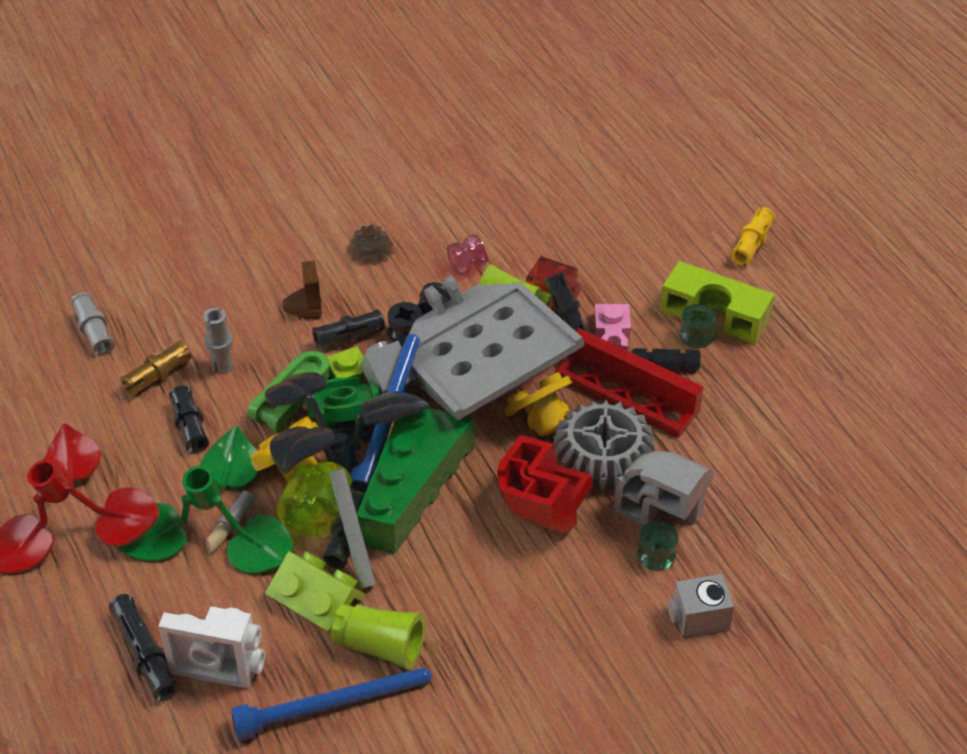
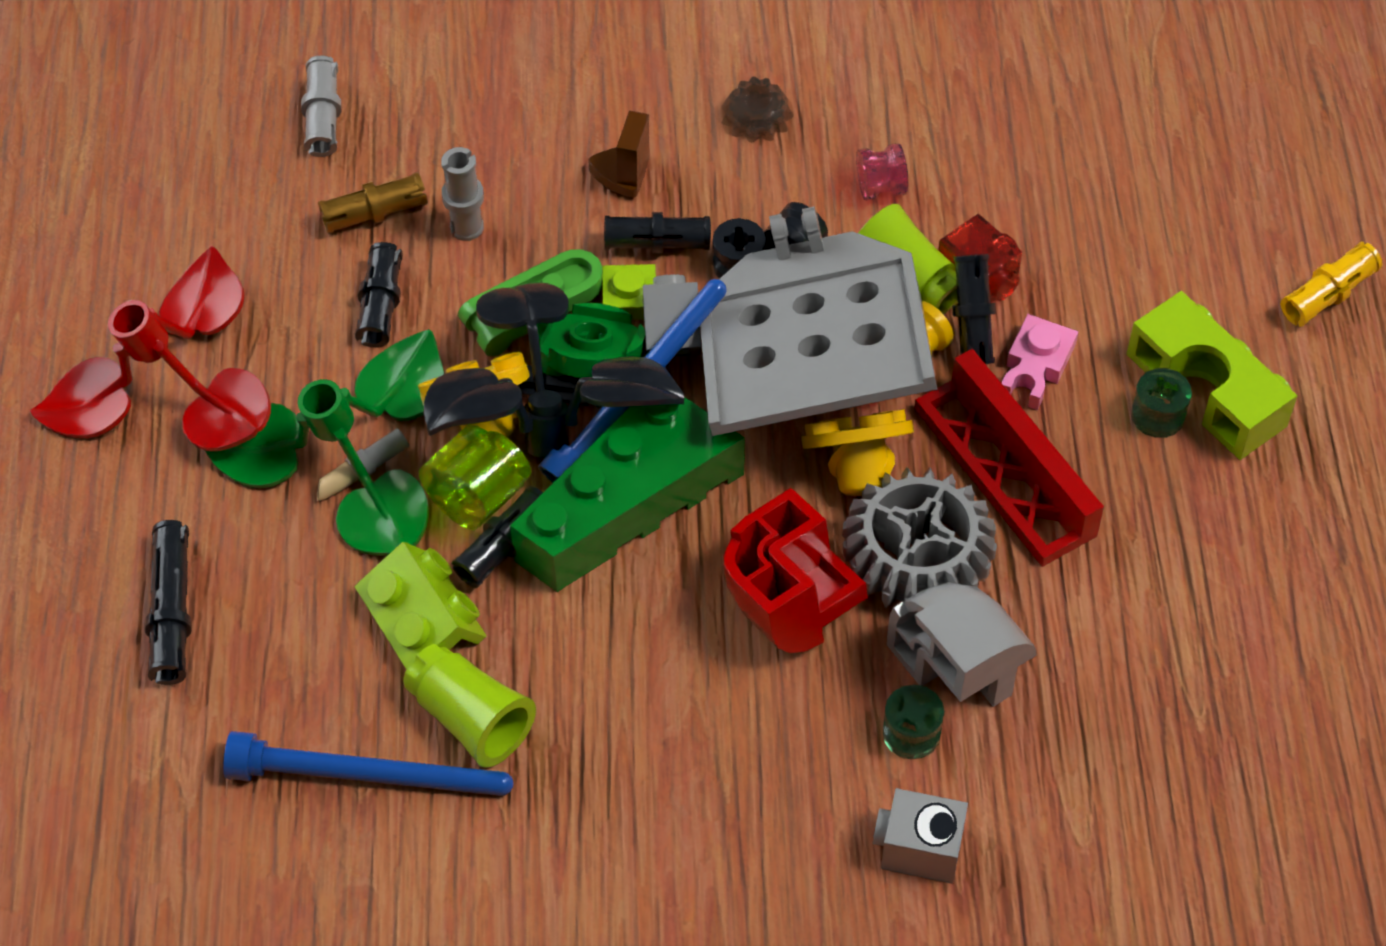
camera: 25 degrees right, 10 degrees up
white plate [158,606,266,689] -> none
light grey bar [329,469,376,588] -> none
black axle [631,348,701,371] -> none

